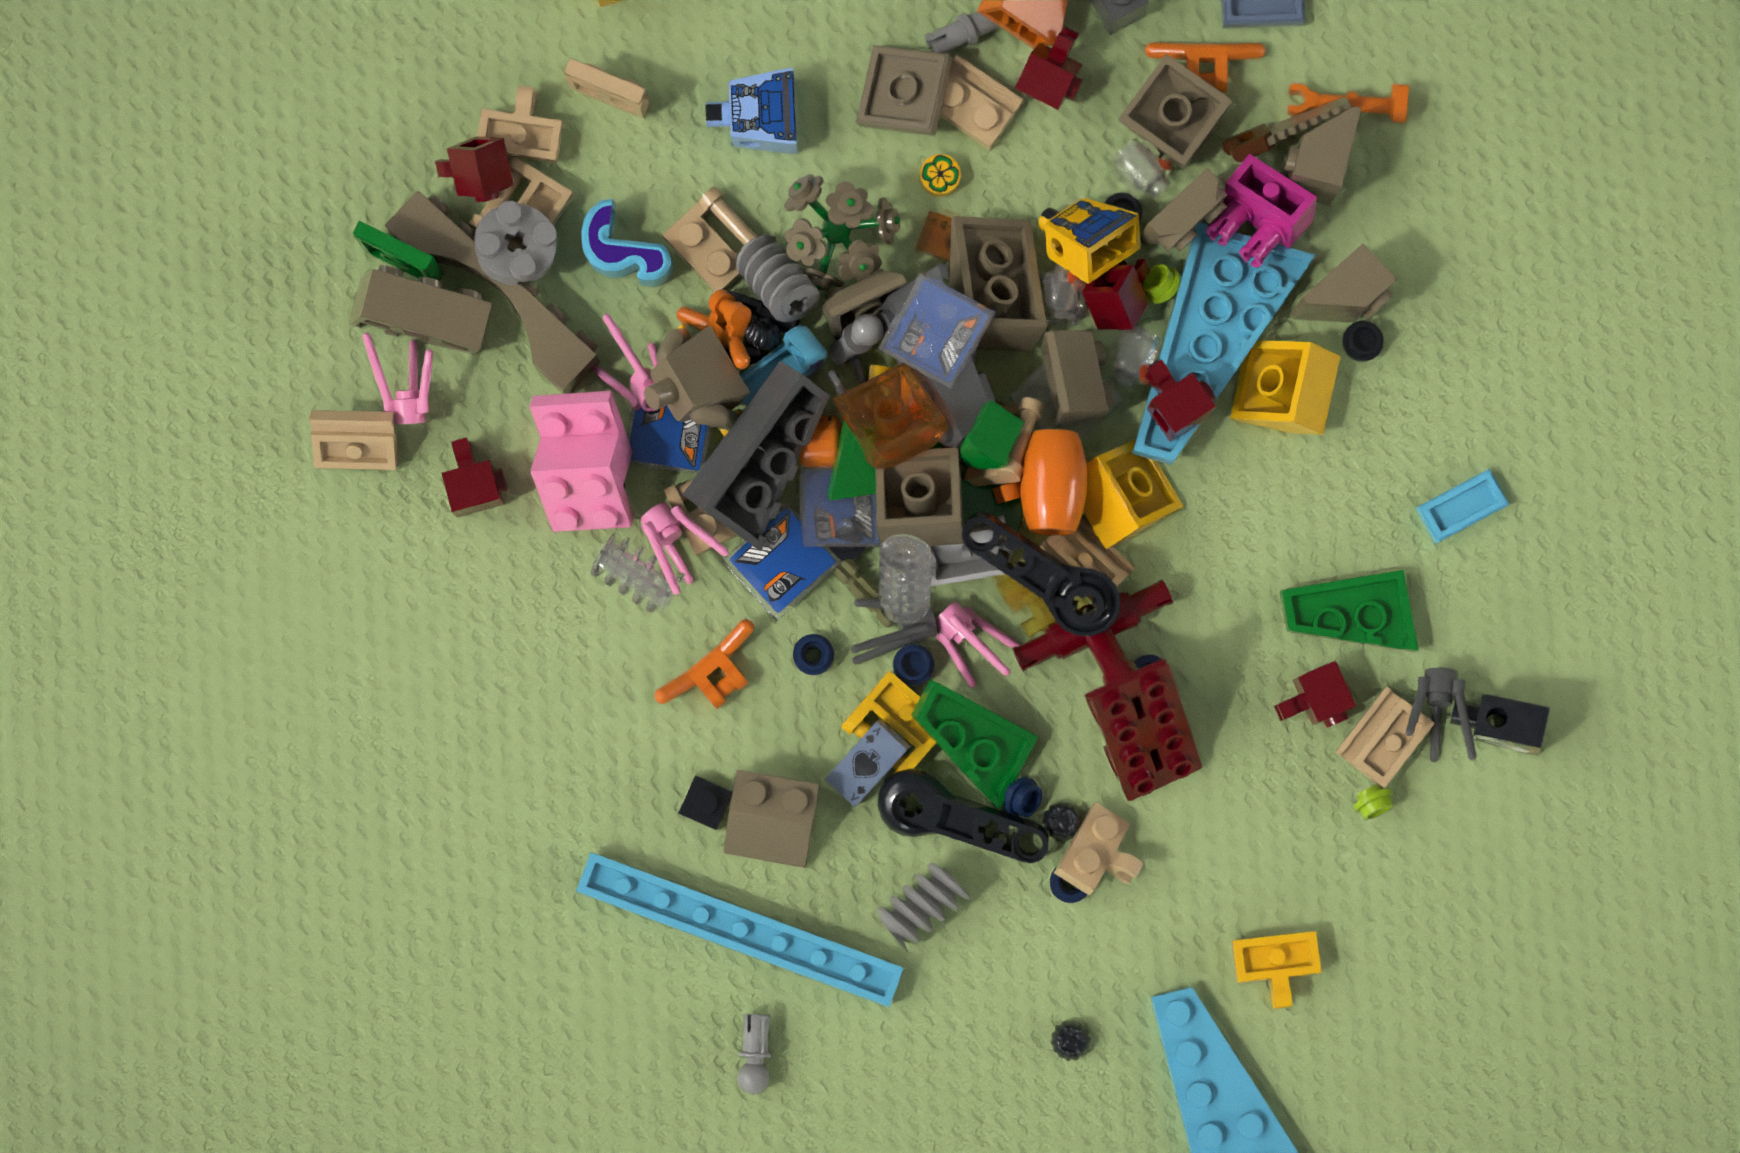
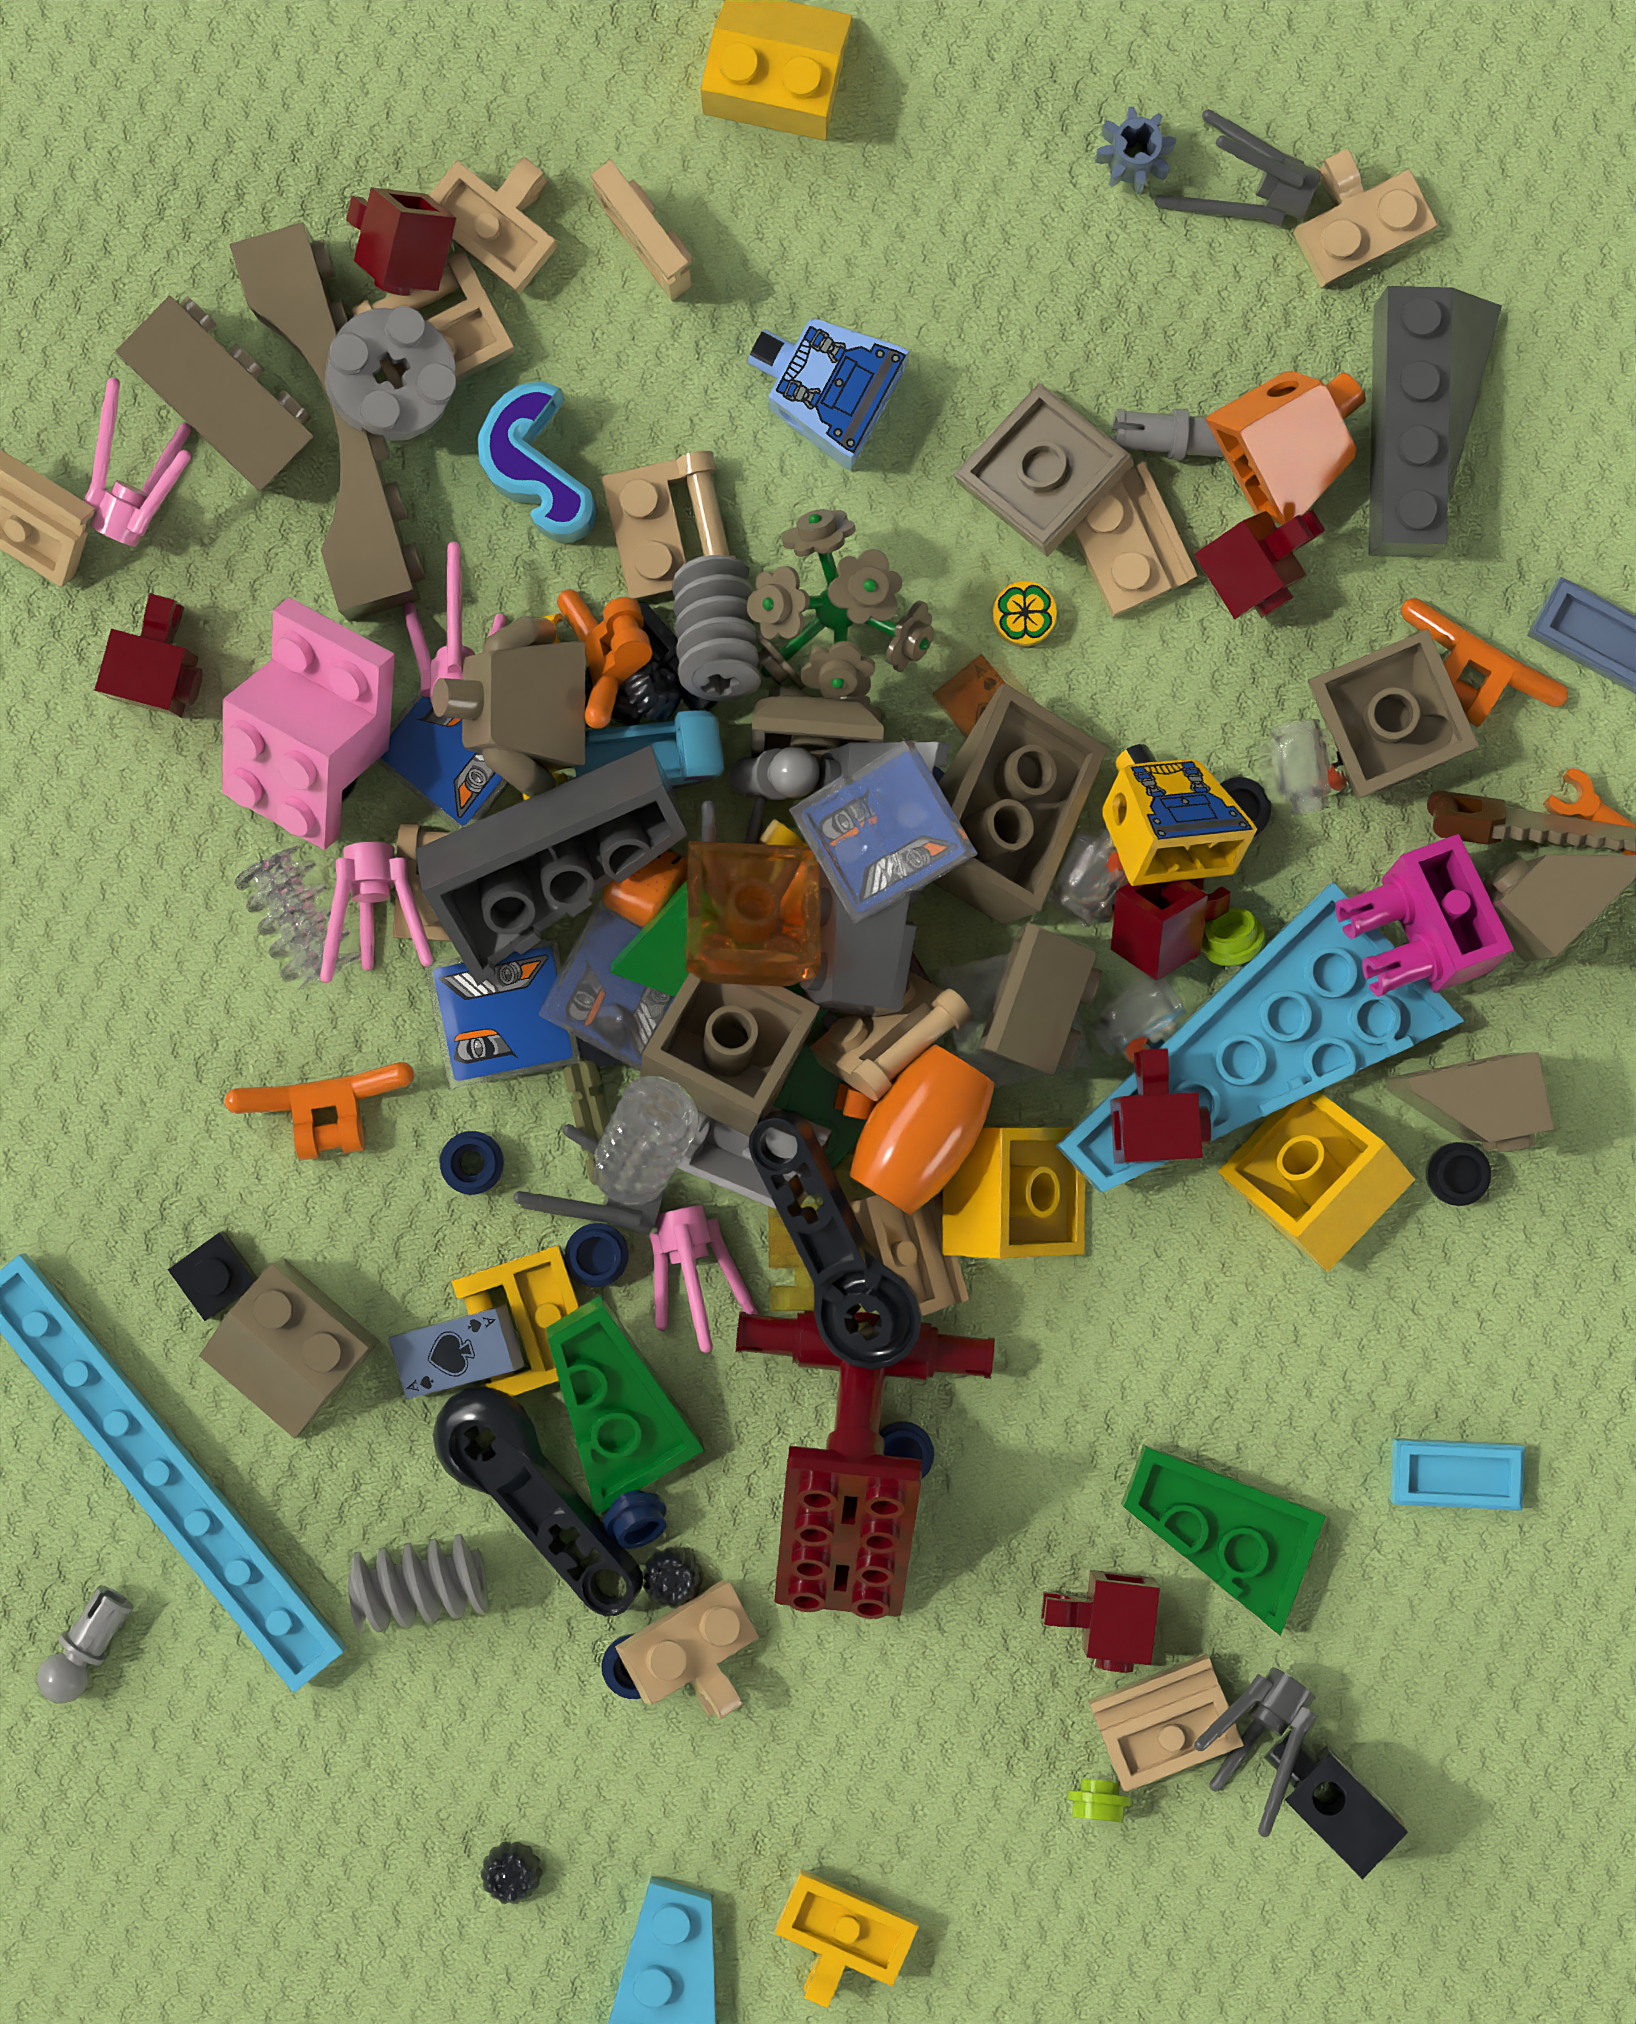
camera: 25 degrees right, 5 degrees up
green tile [353,220,444,281] -> none
green tile [961,400,1024,469] -> none
dark tan slope [1140,168,1227,252] -> none

